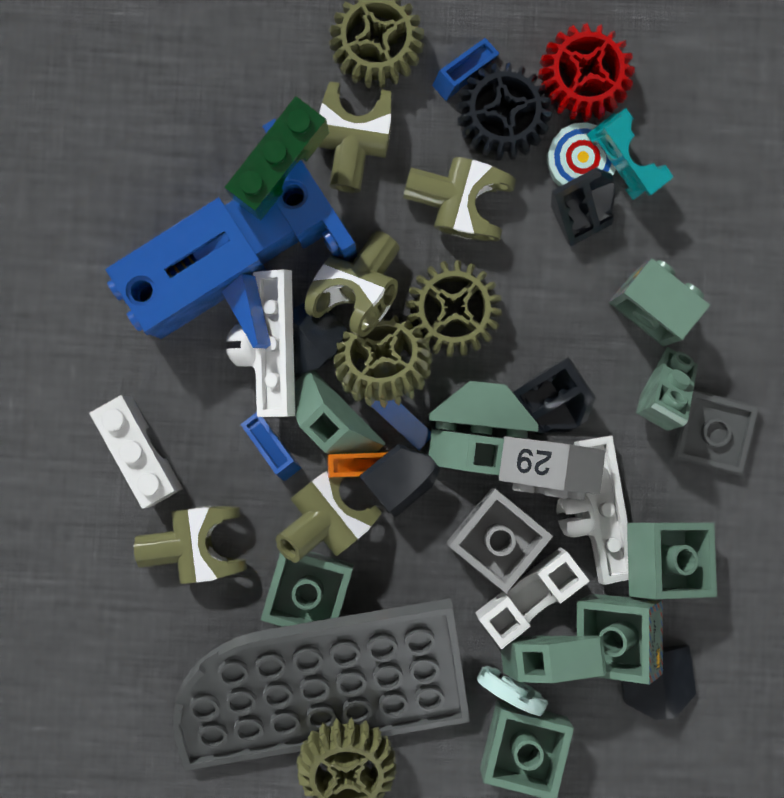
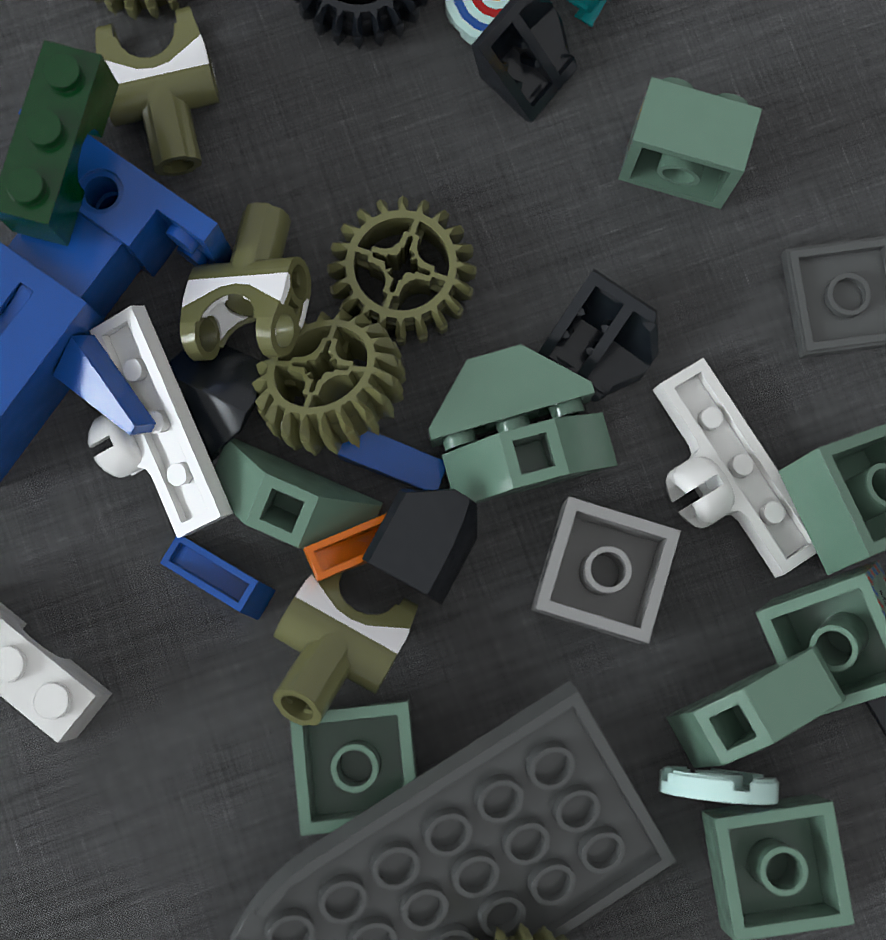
camera: 25 degrees left, 5 degrees down
olive connector [134,506,247,584] -> none
olive connector [403,157,516,241] -> none
white arch [475,547,589,649] -> none
light grey brick [499,436,606,500] -> none
sand green slope [636,347,698,431] -> none

